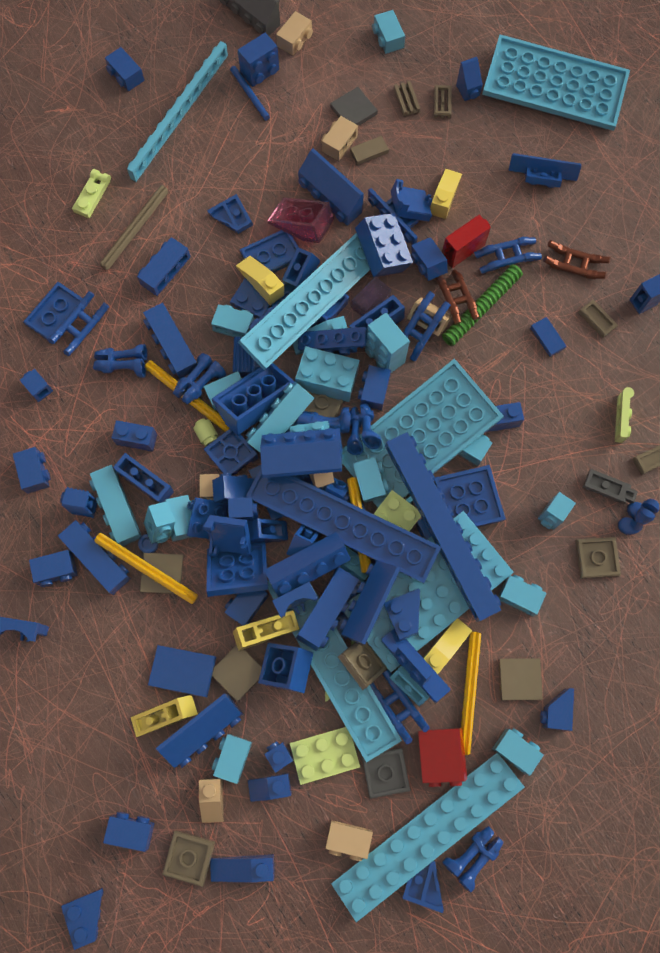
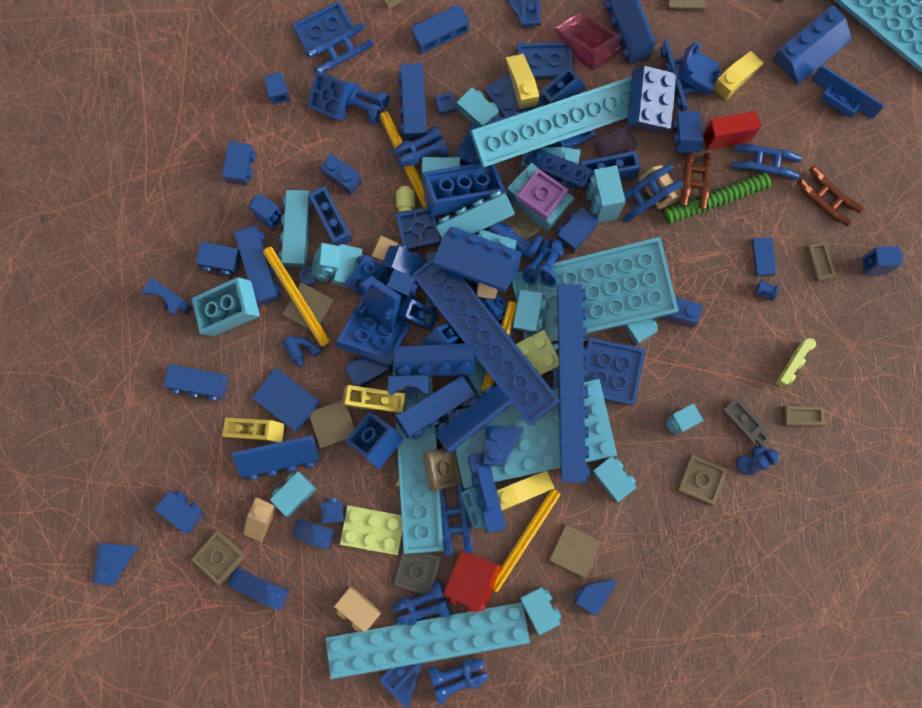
camera: 30 degrees right, 5 degrees up
none -> blue brick [163,364,230,402]
none -> medium azure brick [191,277,260,336]
none -> blue plant [282,336,322,368]
none -> blue piece [307,71,355,120]
none -> blue piece [391,580,451,626]
none -> blue tile [435,92,457,115]
none -> medium lavender tile [515,168,569,220]
none -> blue bush [754,279,780,302]
none -> blue slope [773,5,852,85]

